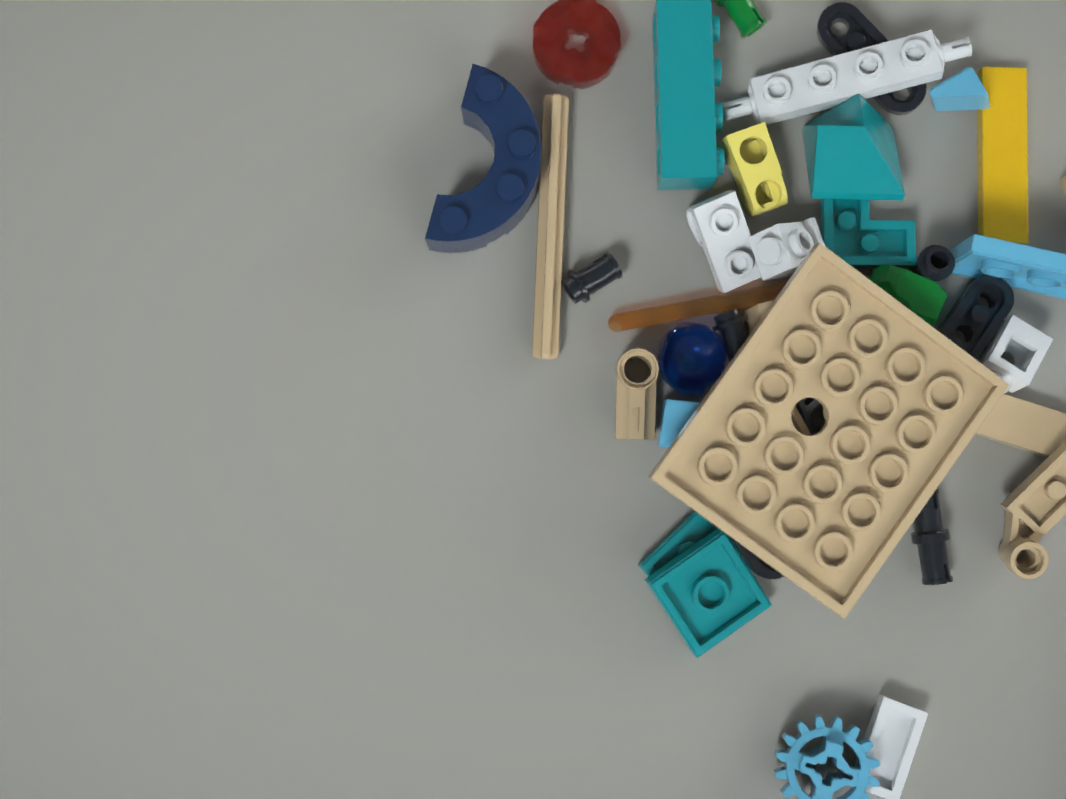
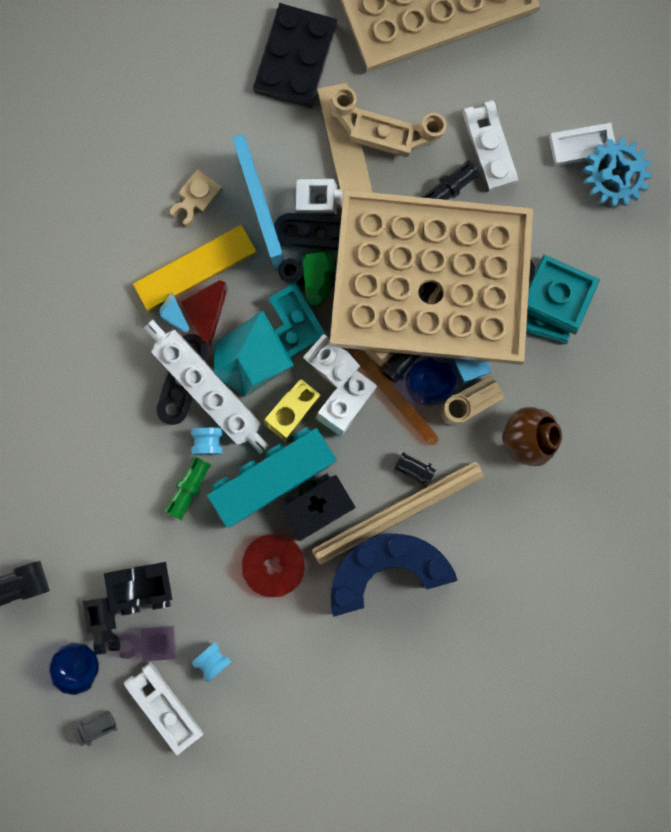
camera: 120 degrees left, 0 degrees up
none -> clear red slope [181,280,228,347]
none -> medium azure wheel [191,428,223,455]
none -> black brick [281,473,356,541]
none -> white plate [463,100,519,192]
none -> reddish brown plant [502,407,562,466]

